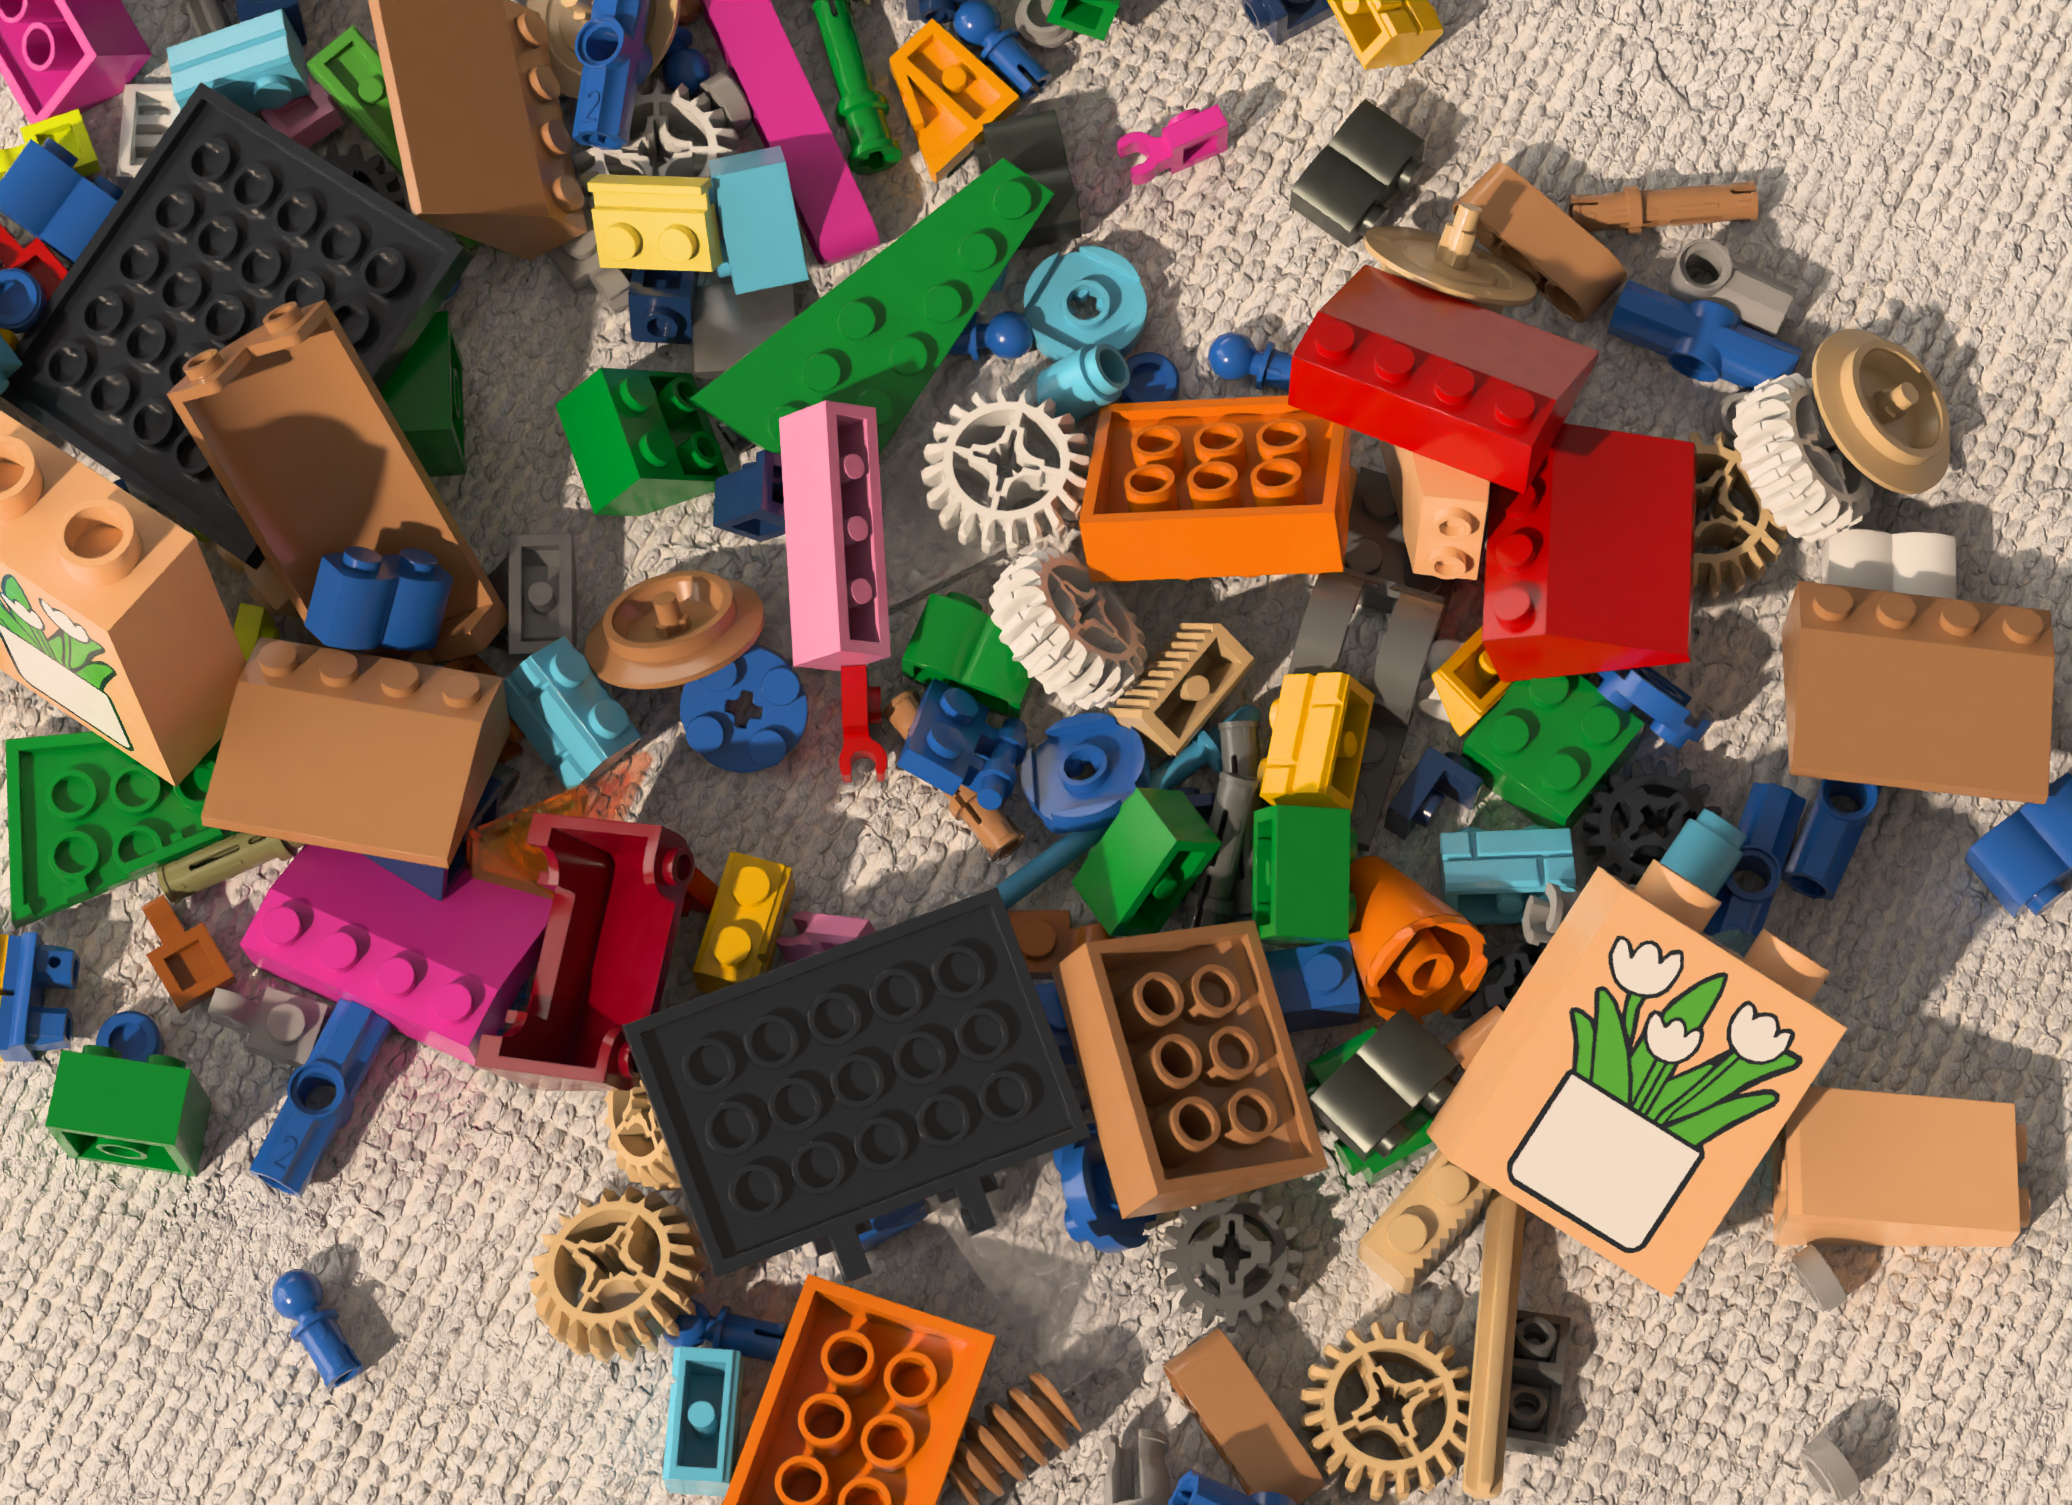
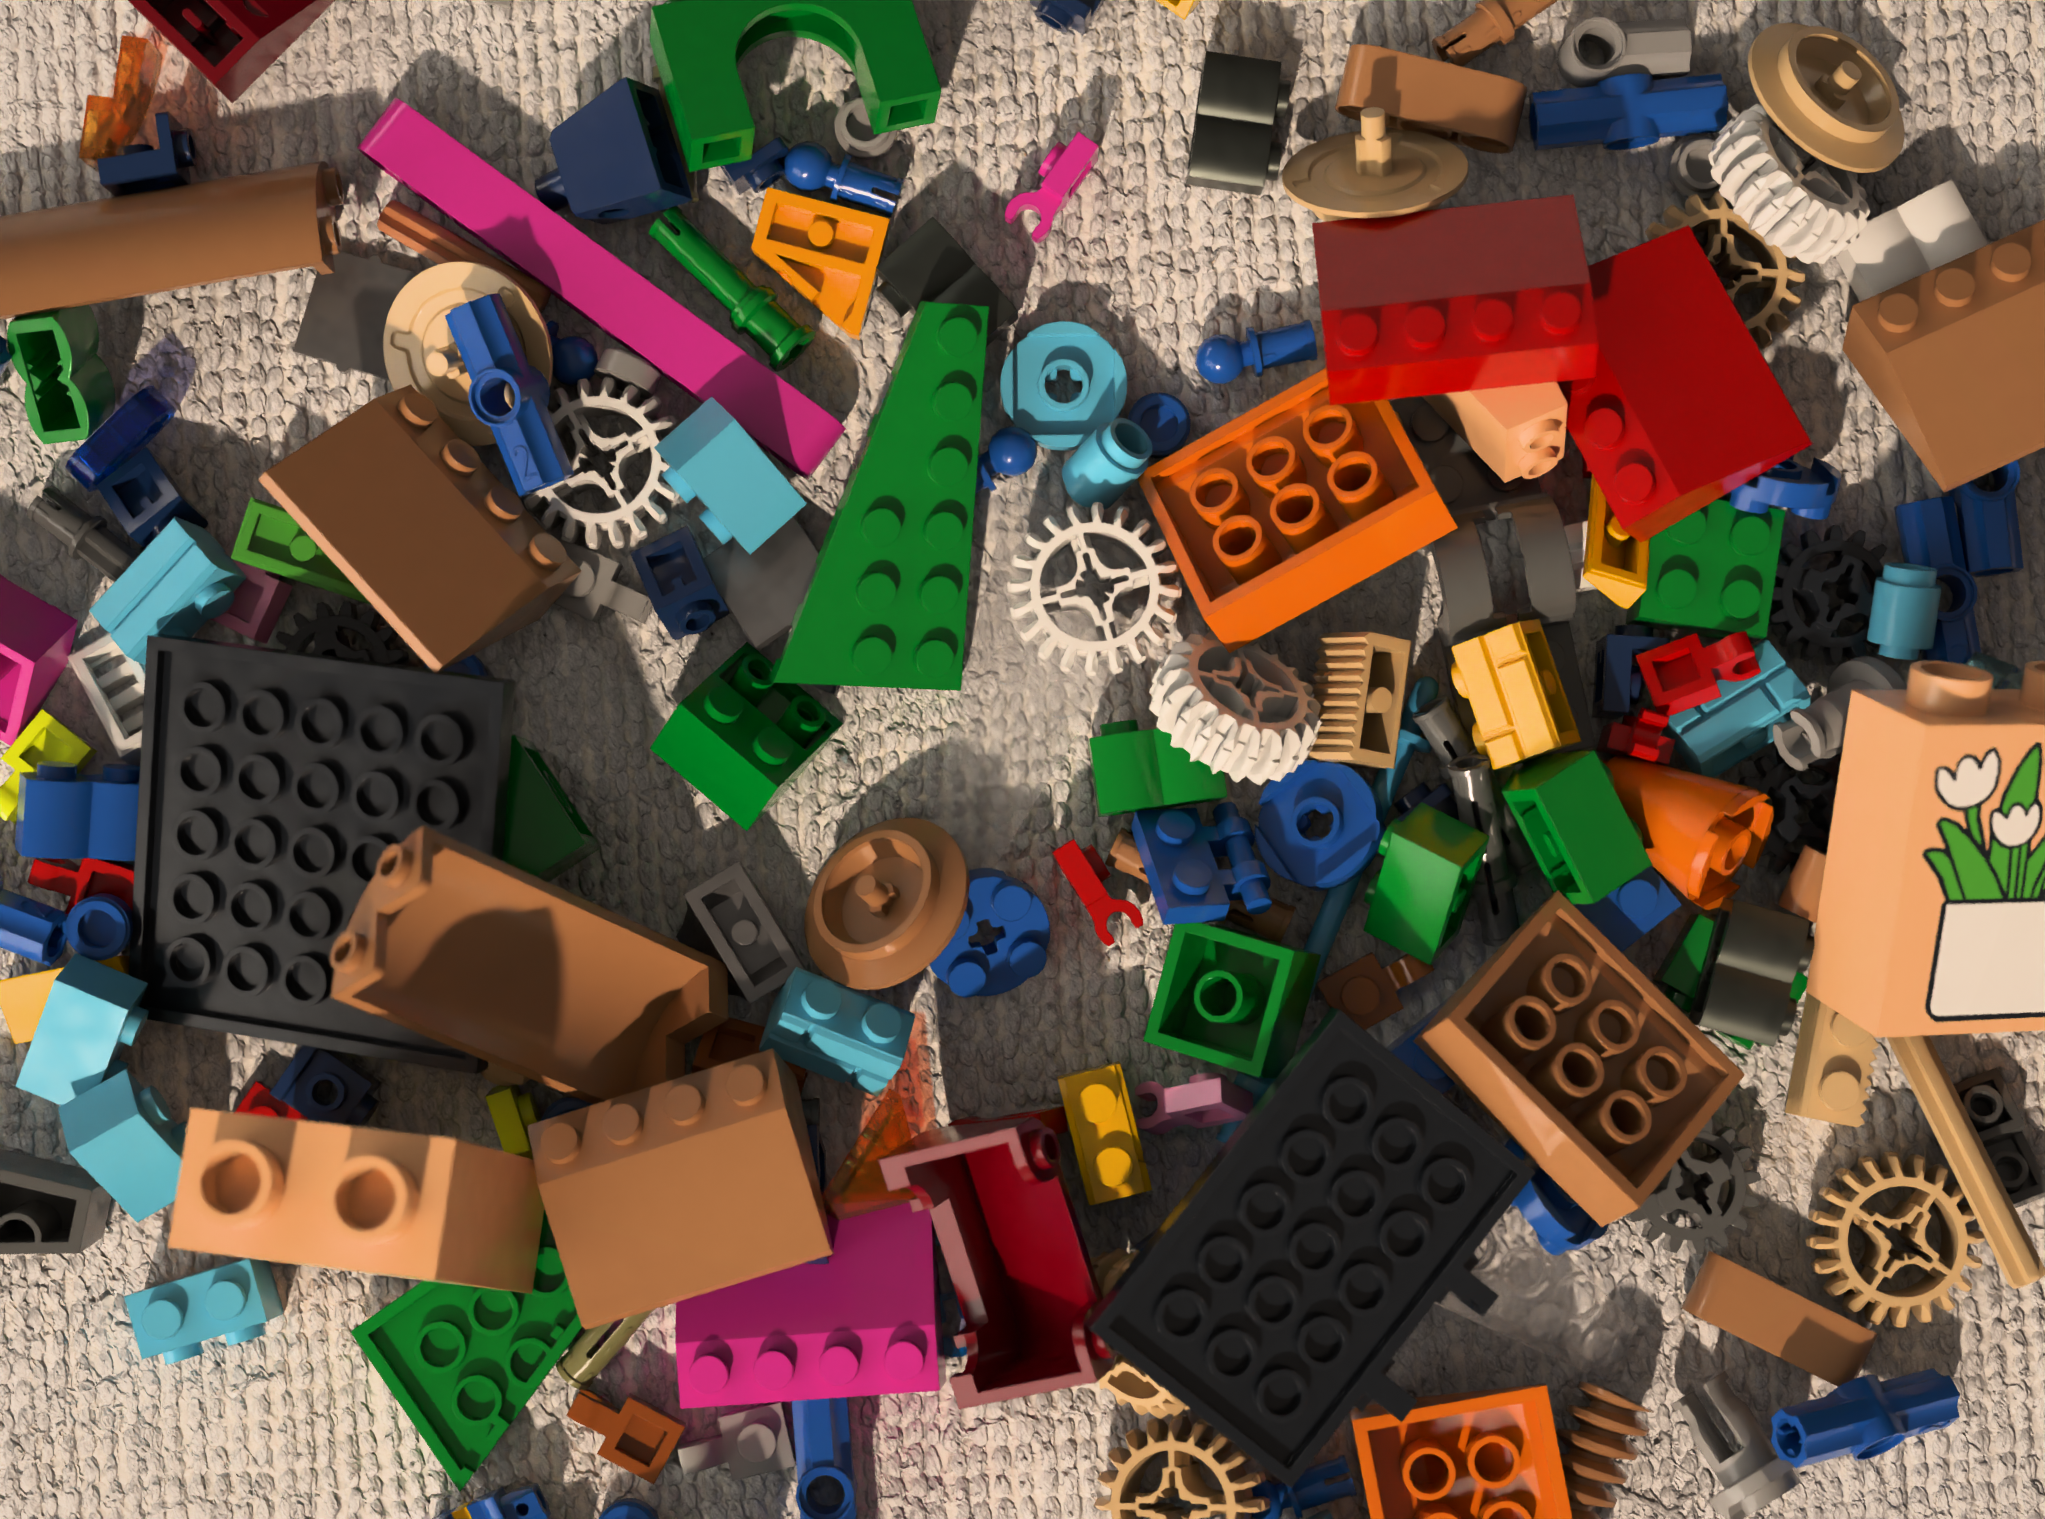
camera: 30 degrees left, 15 degrees up
blue brick [304,546,454,651] -> none
light yellow plate [587,174,723,272] -> none
dark blue brick [713,450,786,542] -> none
bright pink brick [779,400,891,671] -> none
none -> green brick [1143,922,1321,1079]
none -> red plate [1596,708,1676,766]
none -> red plate [1636,631,1761,716]

